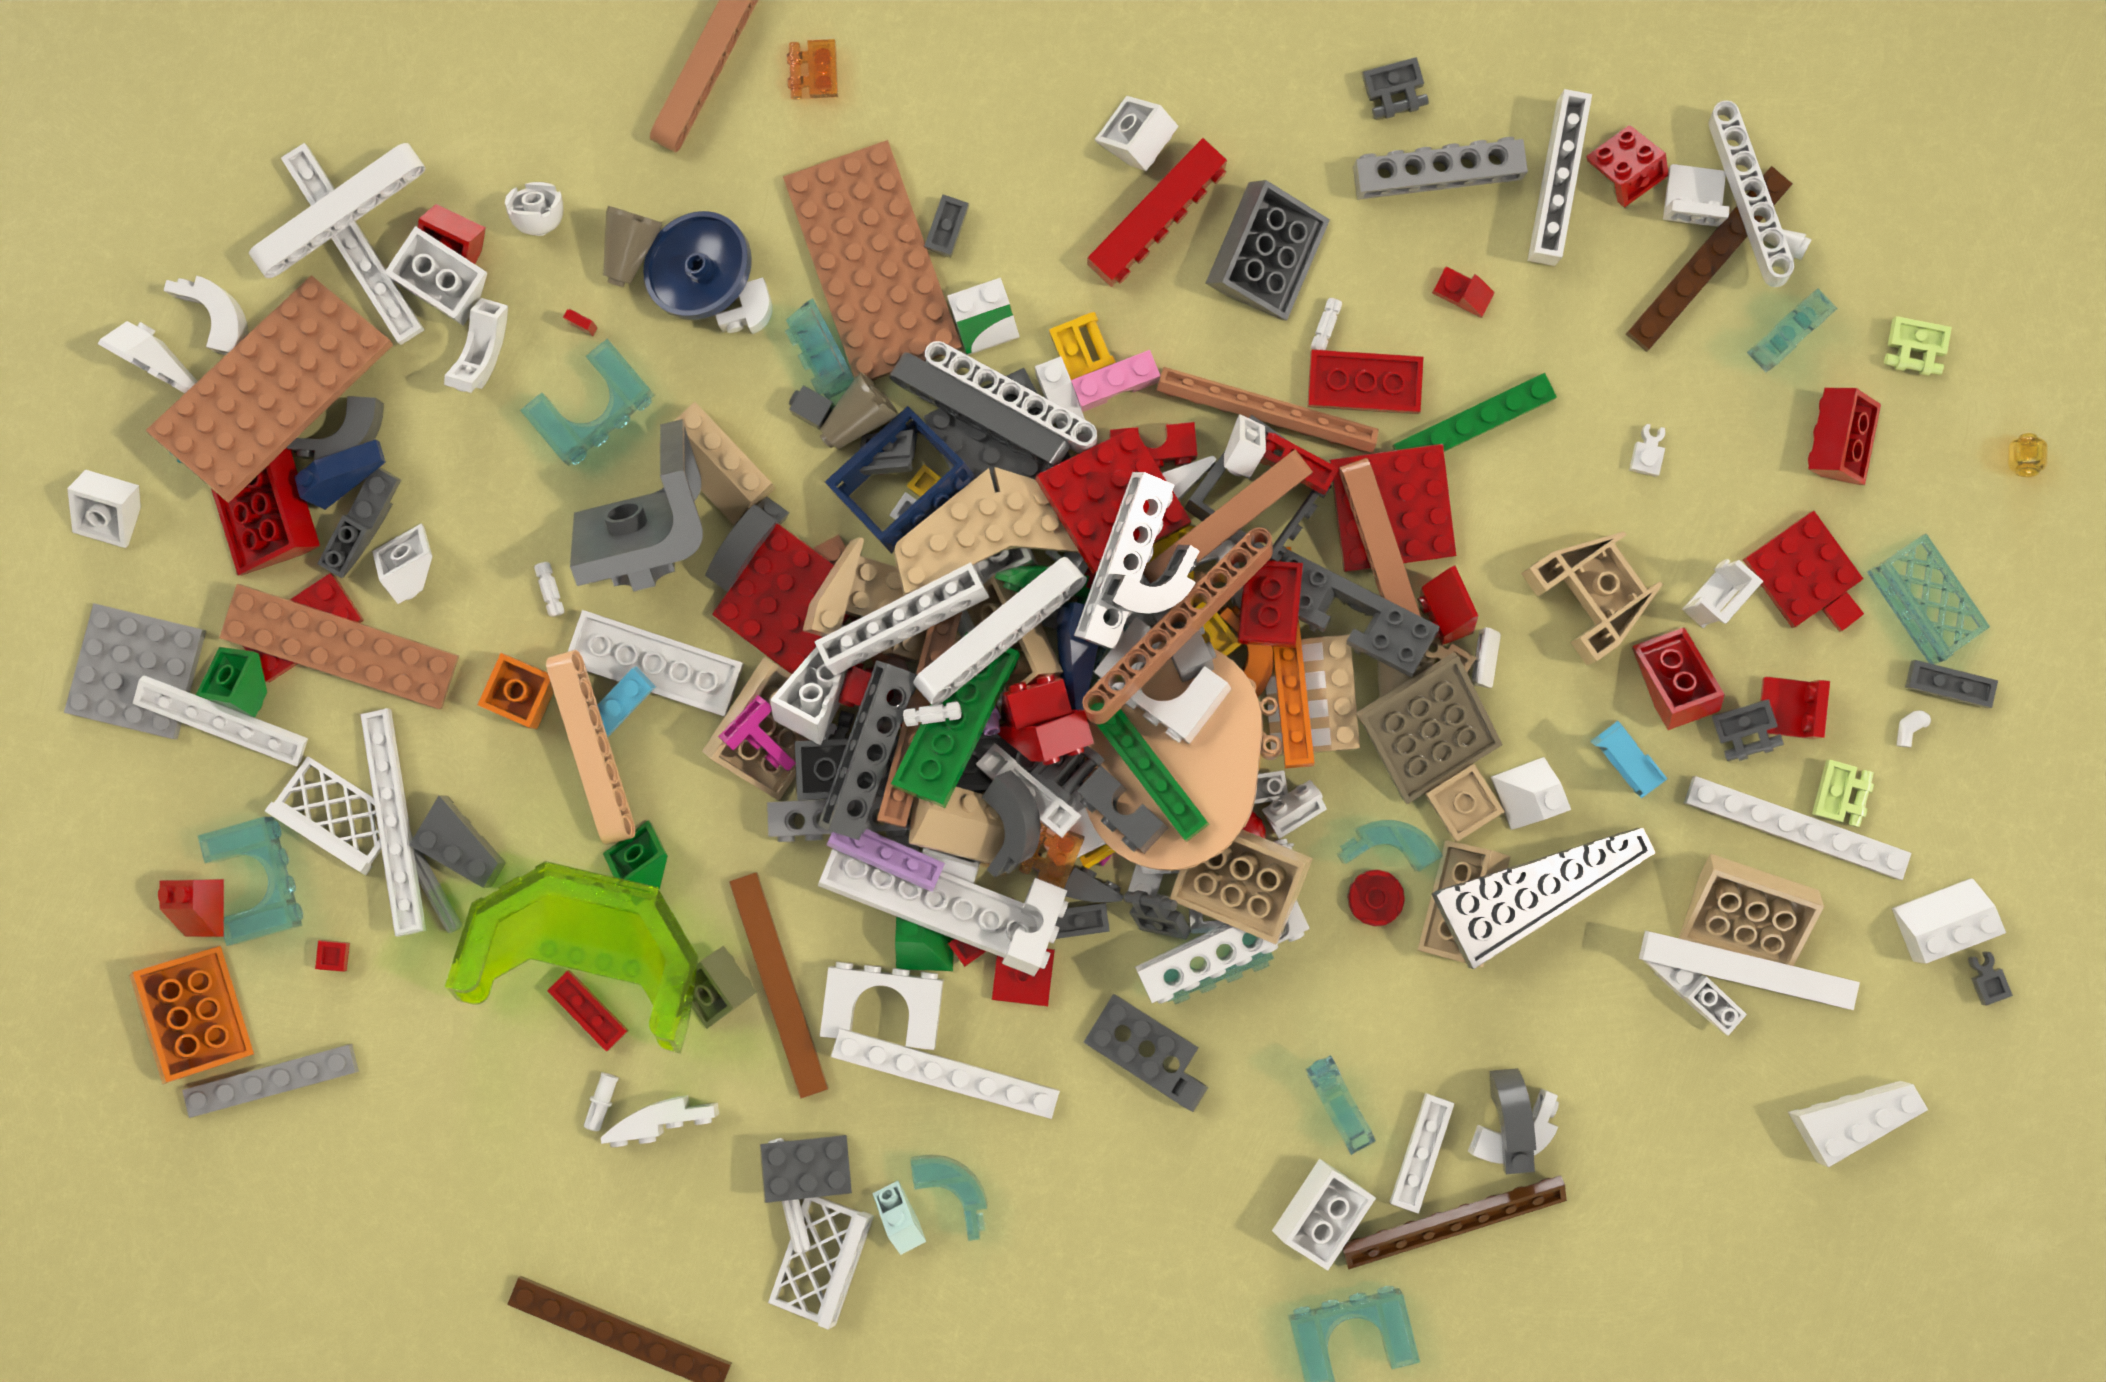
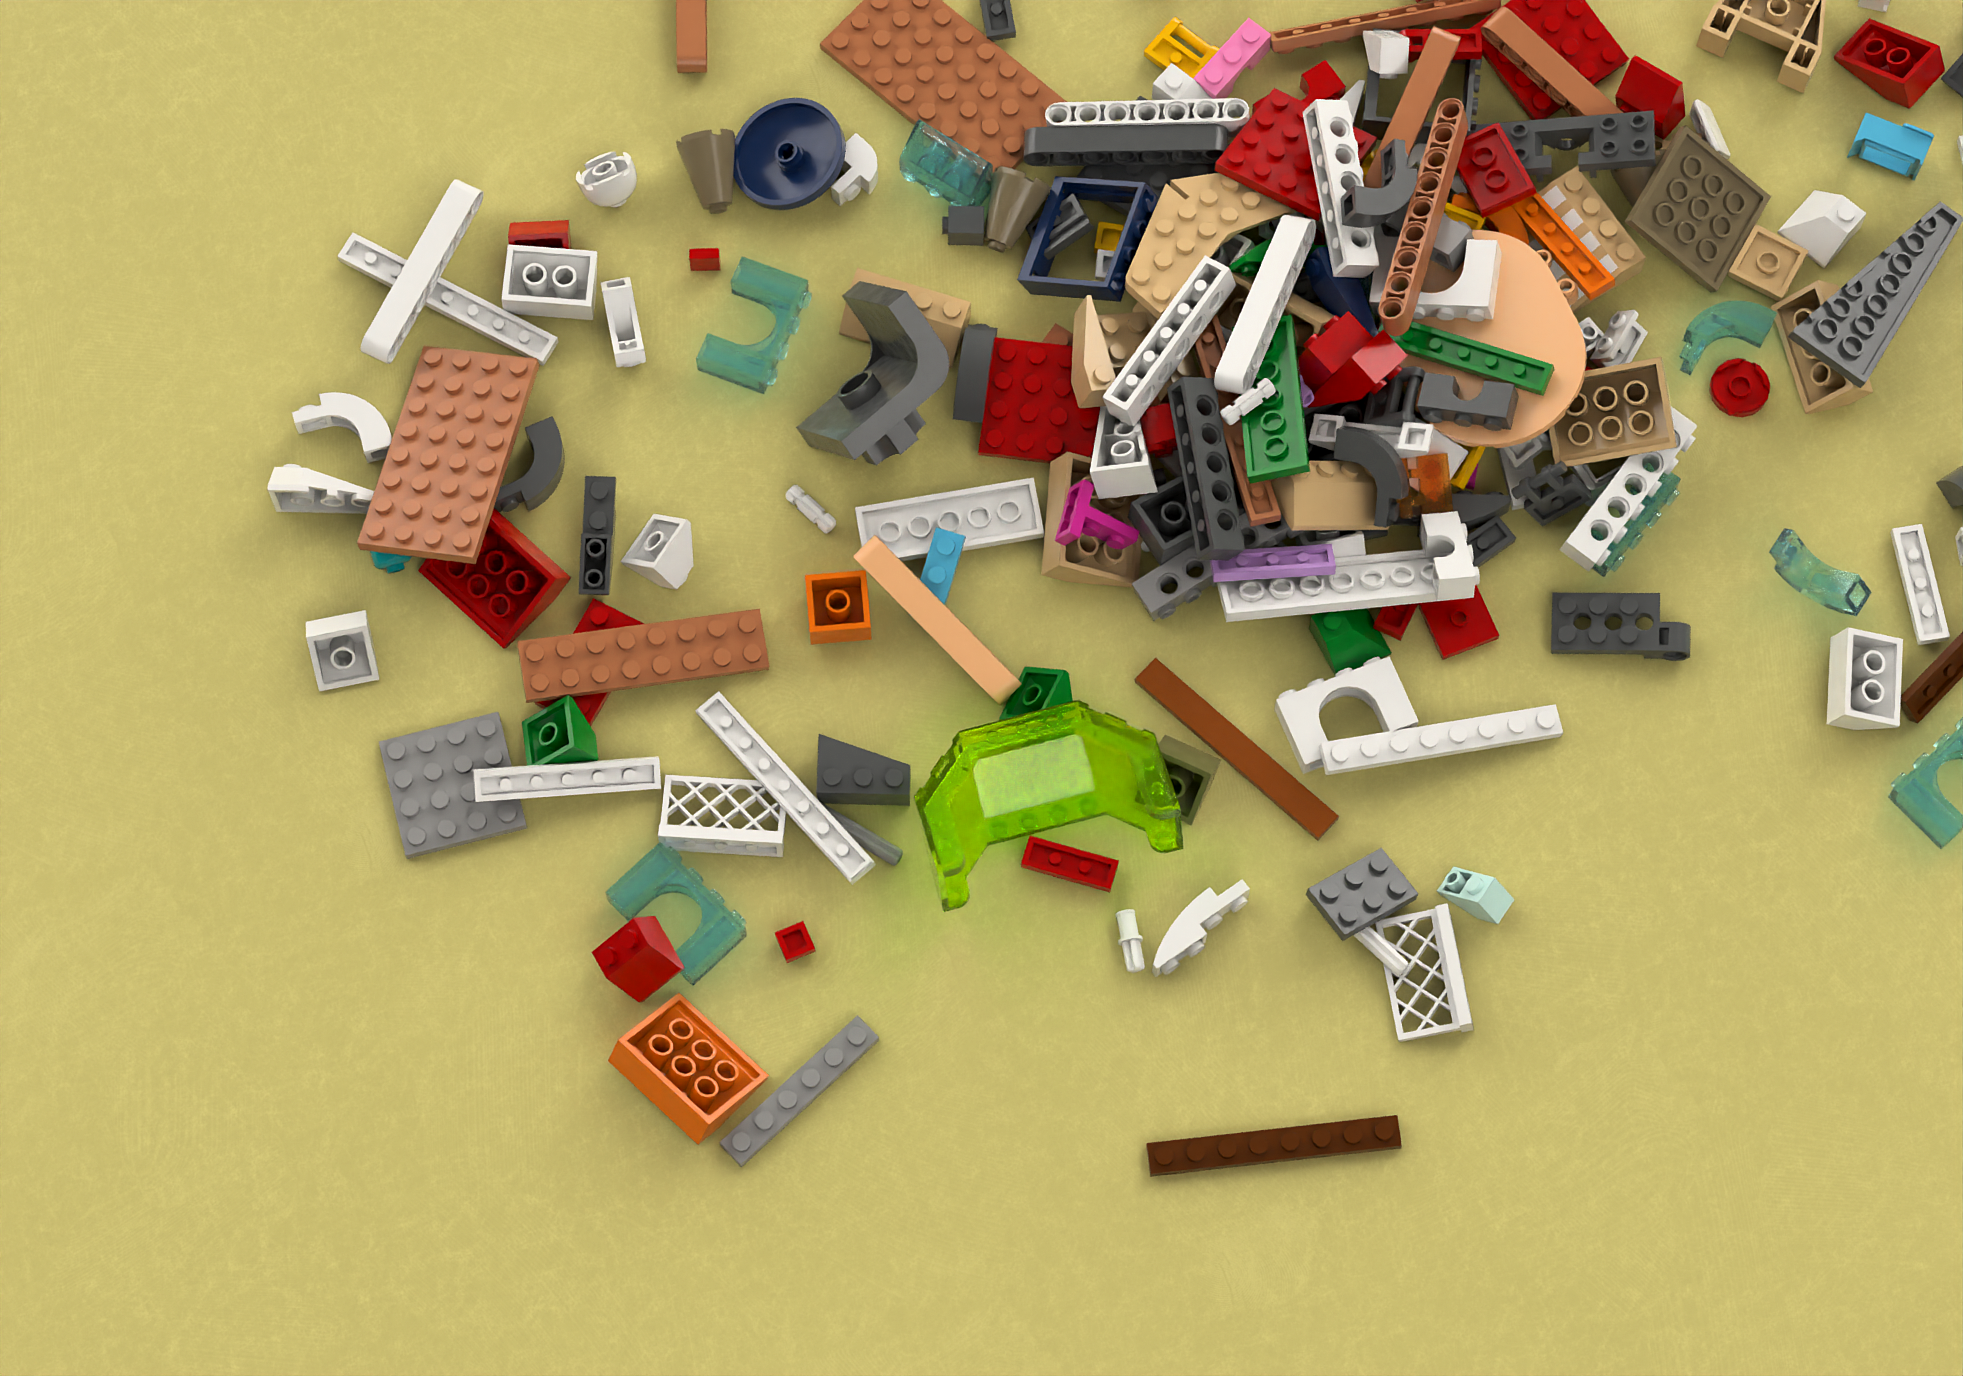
camera: 30 degrees left, 15 degrees down
dark blue slope [294,439,386,510] -> none
clear light blue arch [910,1155,988,1241] -> none
white slope [947,278,1020,356] -> none

